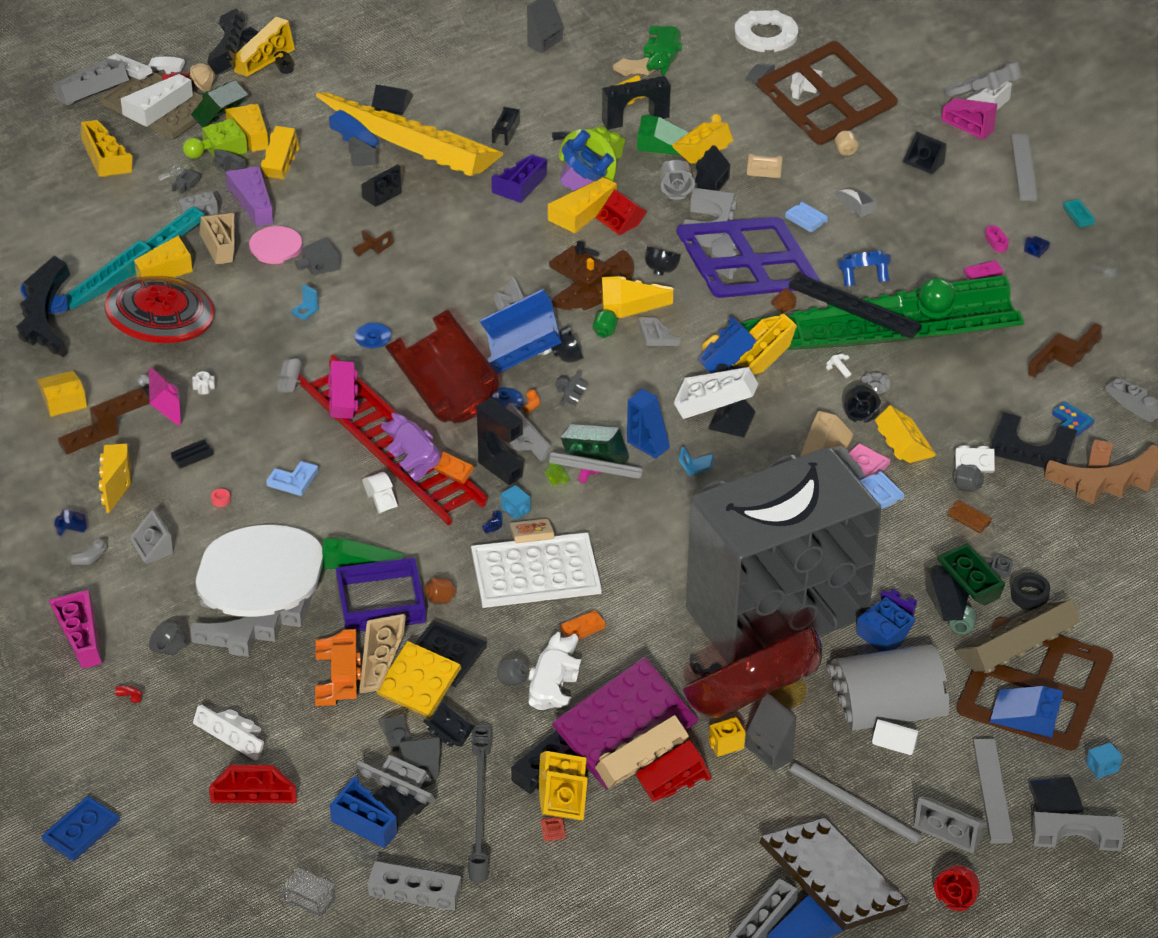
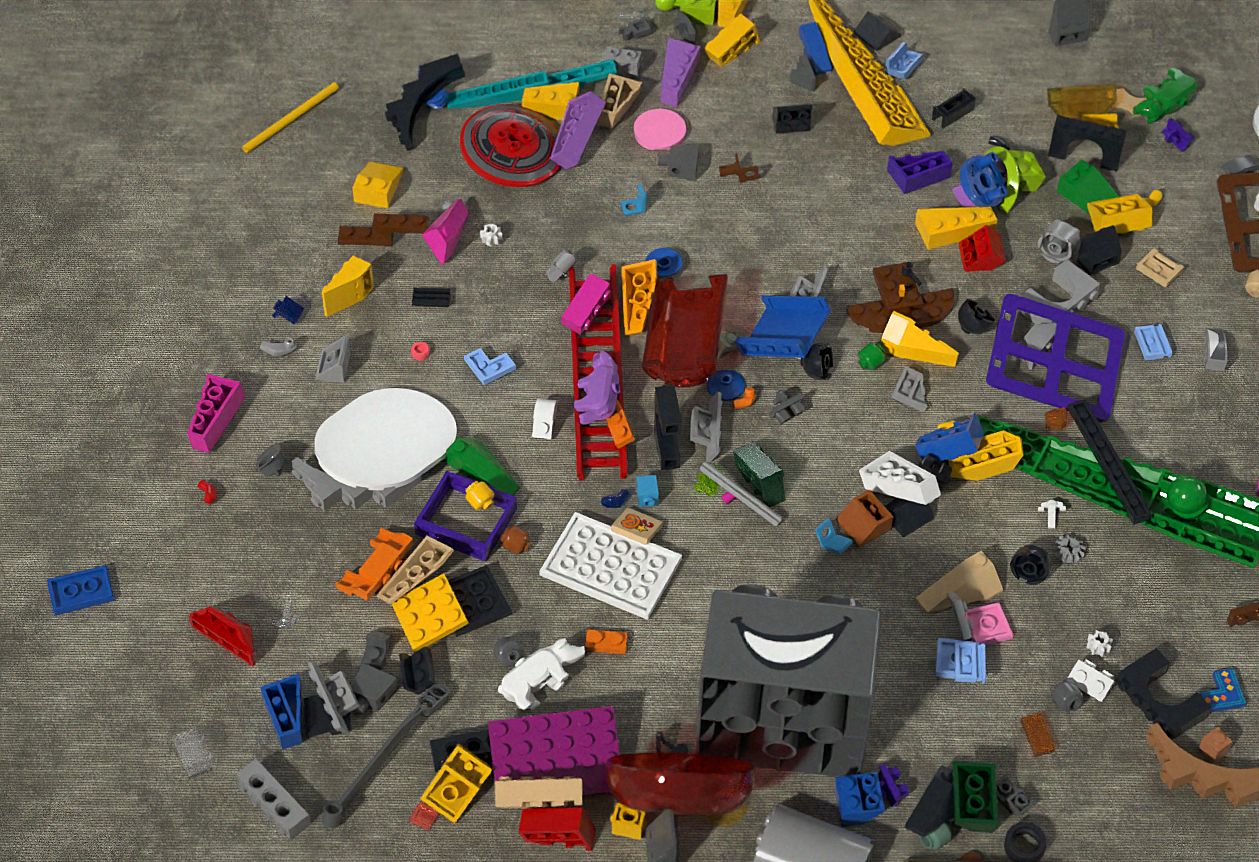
camera: 35 degrees right, 10 degrees up
white bracket [193,705,264,761] -> none
blue wedge [627,389,670,459] -> none
blue piece [837,250,891,286] -> none
yellow slope [874,405,936,463] -> none
none -> clear piece [272,601,300,628]
none -> yellow head [465,481,494,510]
none -> medium lavender wedge [550,91,606,169]
none -> light orange wedge [622,259,657,336]
none -> dark orange slope [836,490,893,548]
none -> medium blue bracket [886,42,923,79]
none -> clear yellow wedge [1047,84,1117,120]
none -> white gear [1086,630,1113,657]
none -> dark purple hips [1161,118,1195,152]

